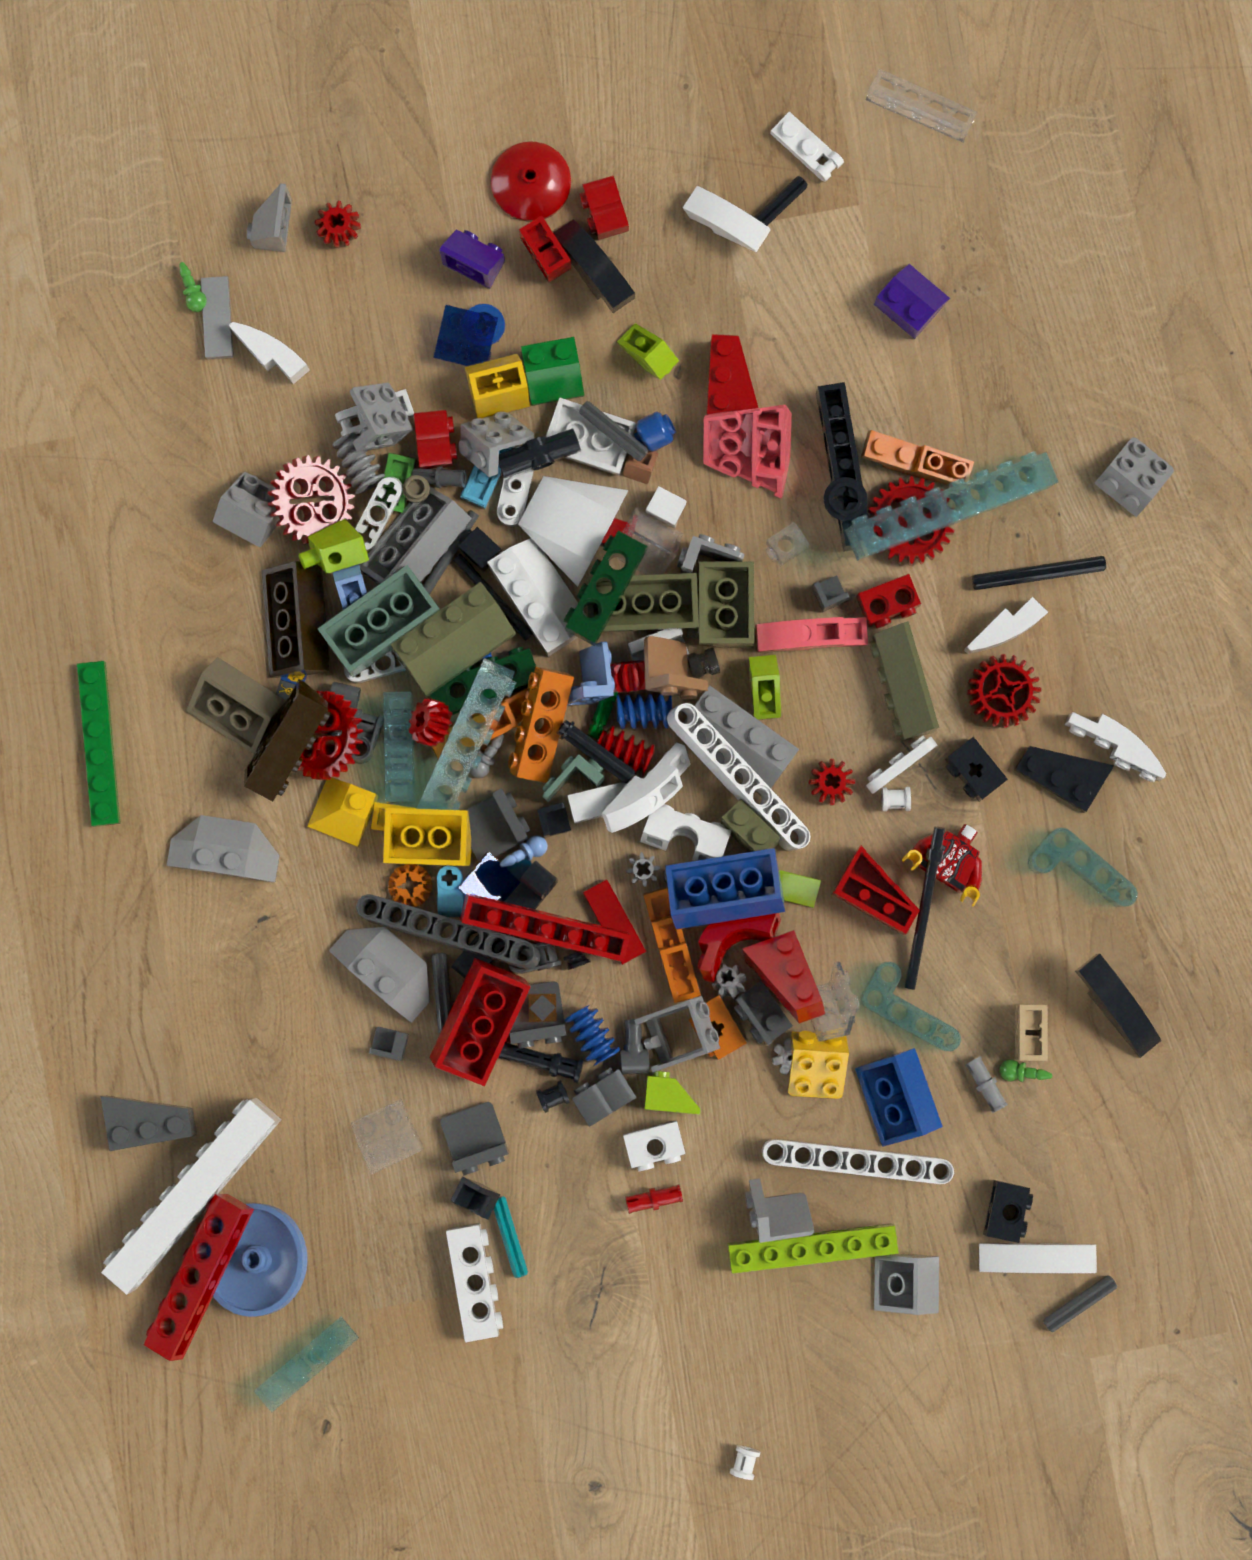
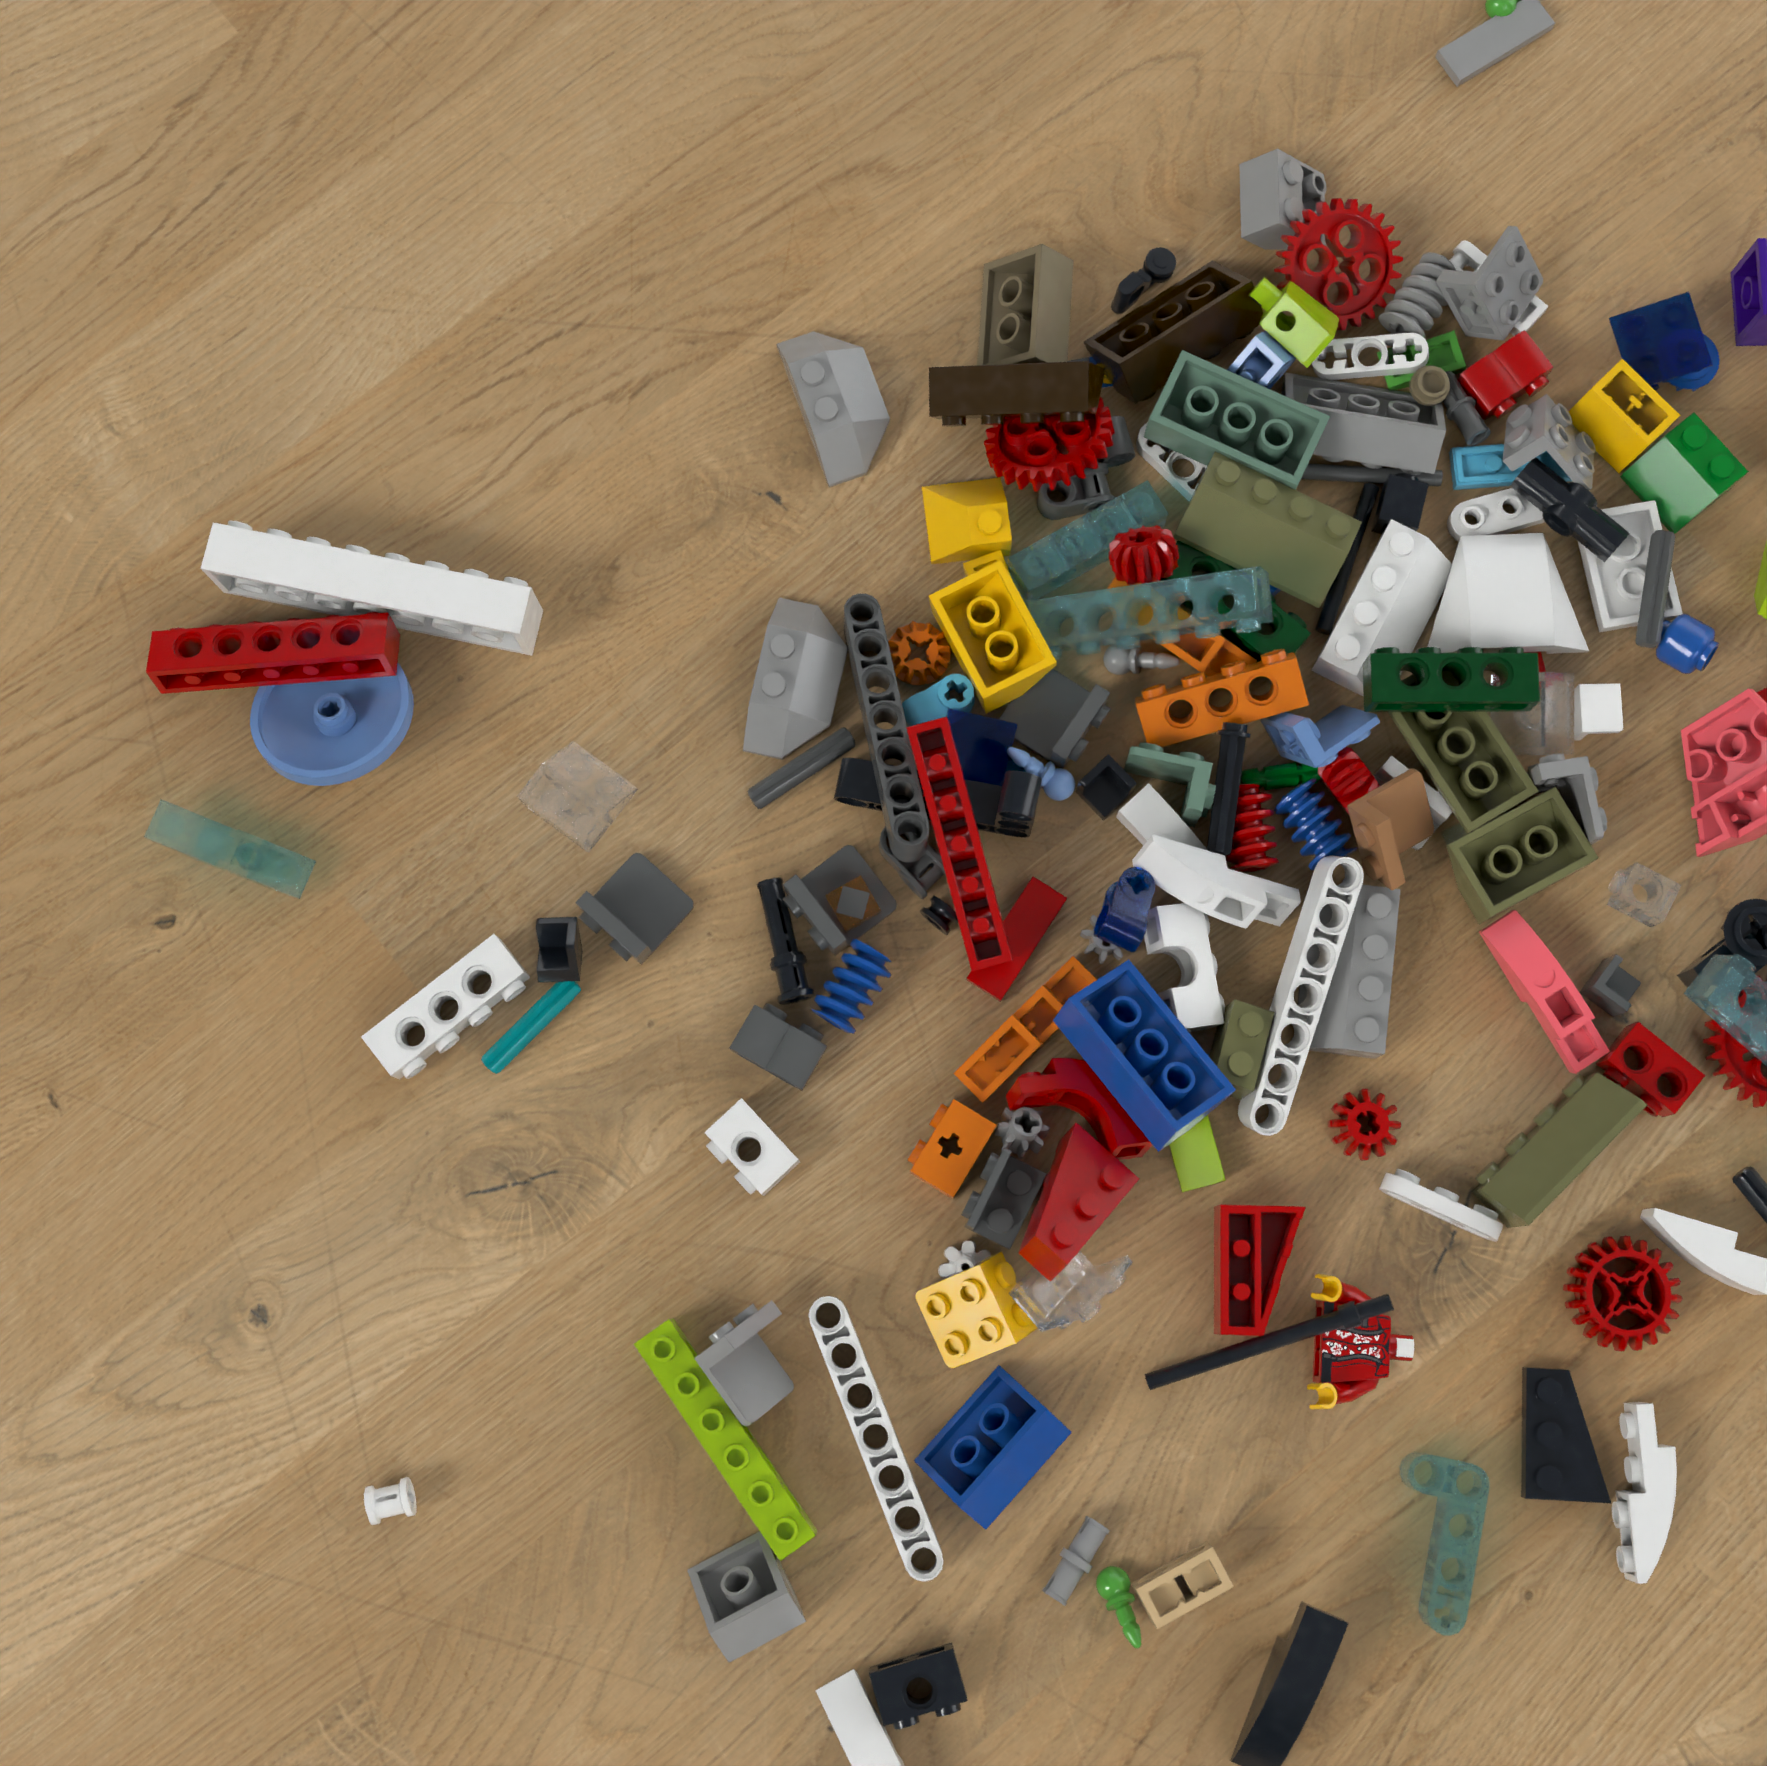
camera: 65 degrees right, 5 degrees down
green plate [77,661,121,827] -> none
dark grey wedge [101,1095,197,1151] -> none
white slope [229,322,309,384] -> none
light grey slope [247,183,292,252] -> none
red gear [315,200,361,248] -> none
dark grey panel [369,1027,409,1061] -> none
red brick [429,958,531,1086] -> none
black bush [536,1080,571,1113] -> none
dark grey pin [621,1019,650,1075] -> none
nougat slope [623,449,659,484] -> none
red pin [625,1184,683,1214] -> none
light grey window [634,996,720,1072] -> none
lime slope [644,1071,701,1114] -> none
clear smoke wheel [687,647,720,679] -> none
lime slope [749,655,781,720] -> none
clear light blue beam [861,962,961,1051] -> none
white bush [881,787,911,811] -> none
black brick [945,737,1008,802] -> none
none -> clear blue piece [1093,867,1155,953]
none -> black piece [1111,247,1176,314]

